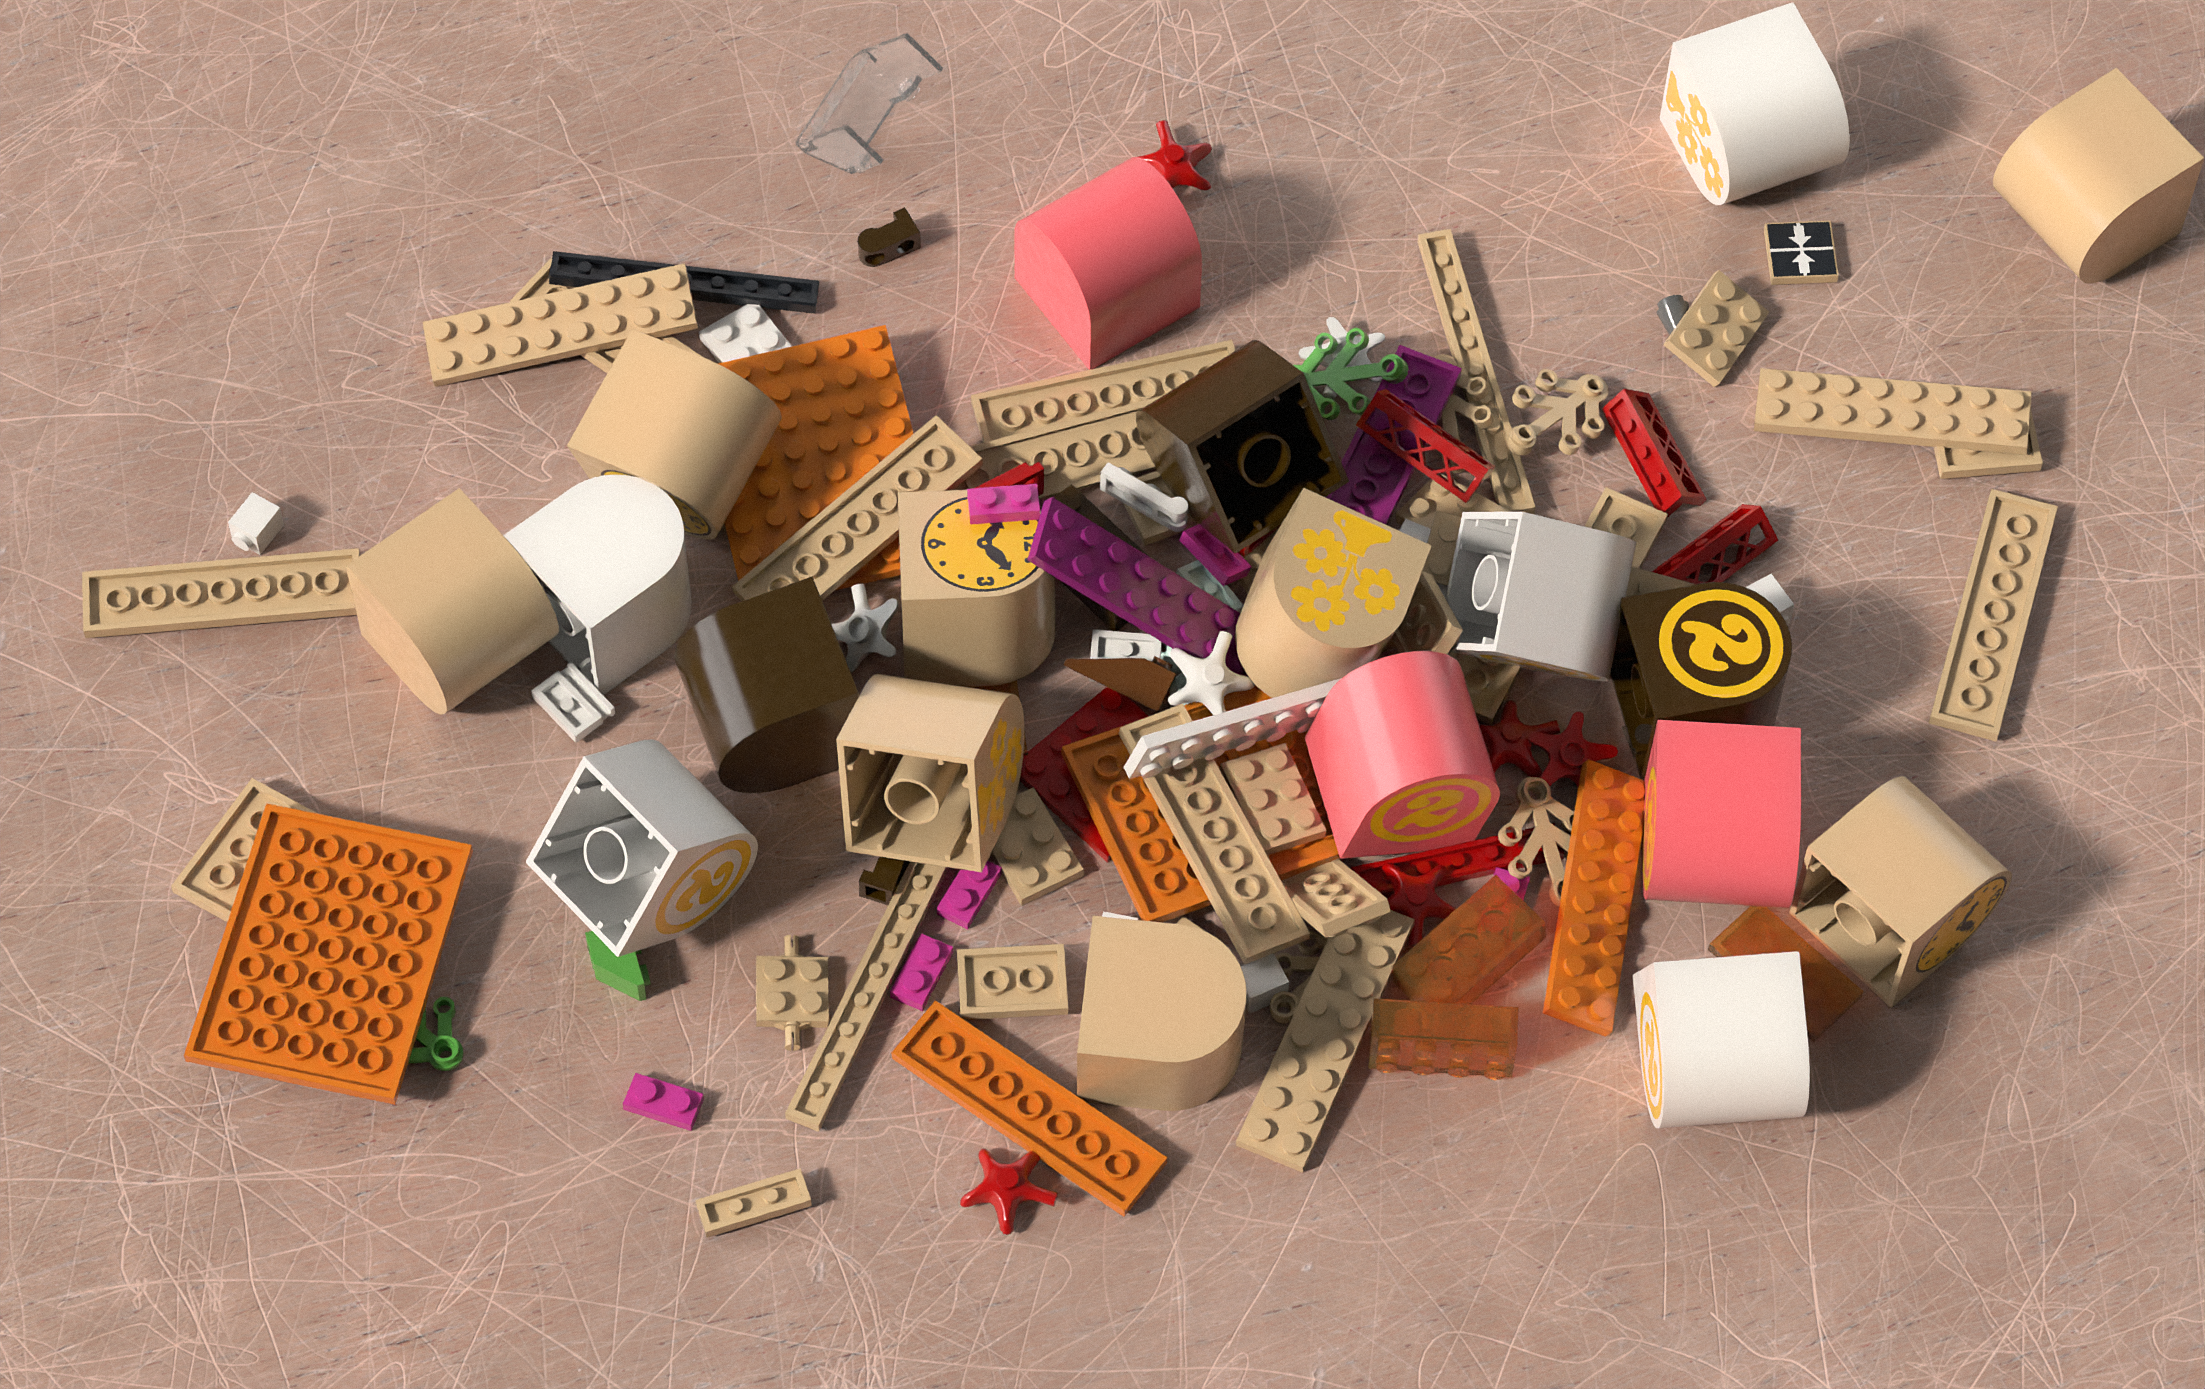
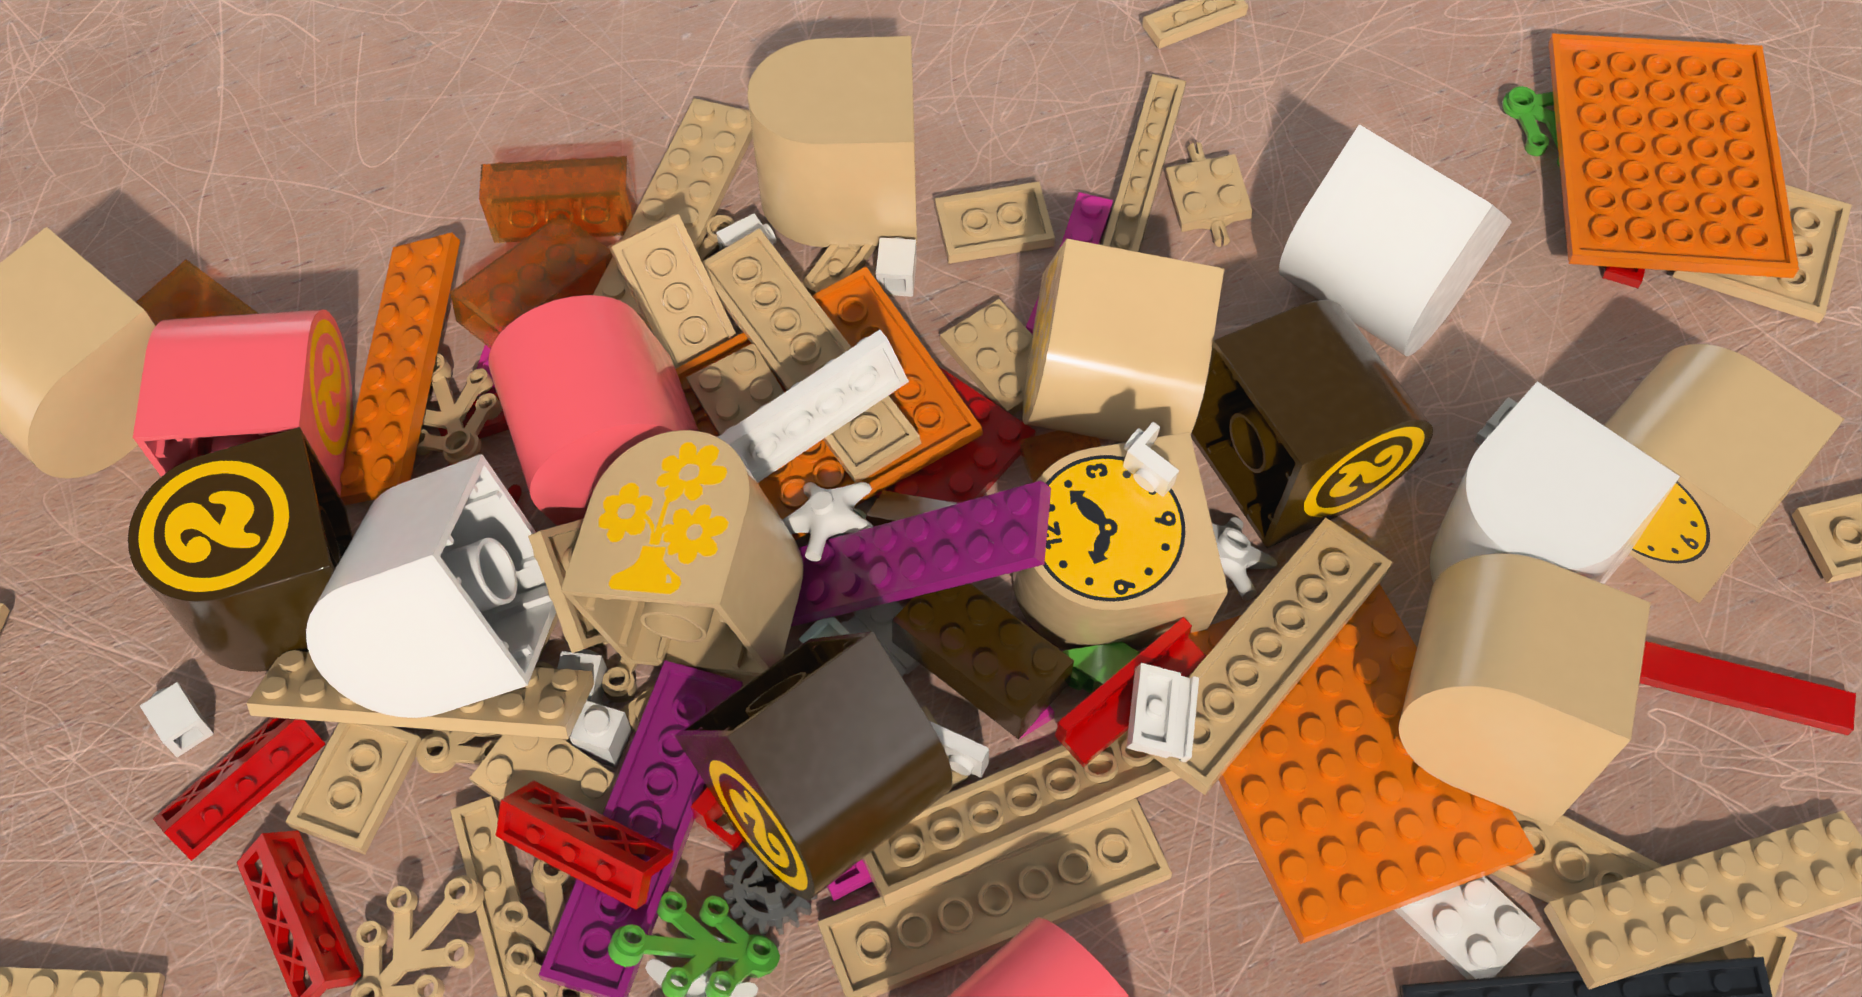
camera: 175 degrees right, 0 degrees up
dark pink plate [623,1073,704,1131] -> none
orange plate [891,1000,1168,1217] -> none
red animal [960,1148,1058,1235] -> none
dark pink plate [967,484,1040,524] -> none
white brick [1633,951,1810,1129] -> none
none -> white bracket [1123,422,1179,497]
none -> white plate [1126,663,1199,762]
none -> red tile [1639,641,1856,736]

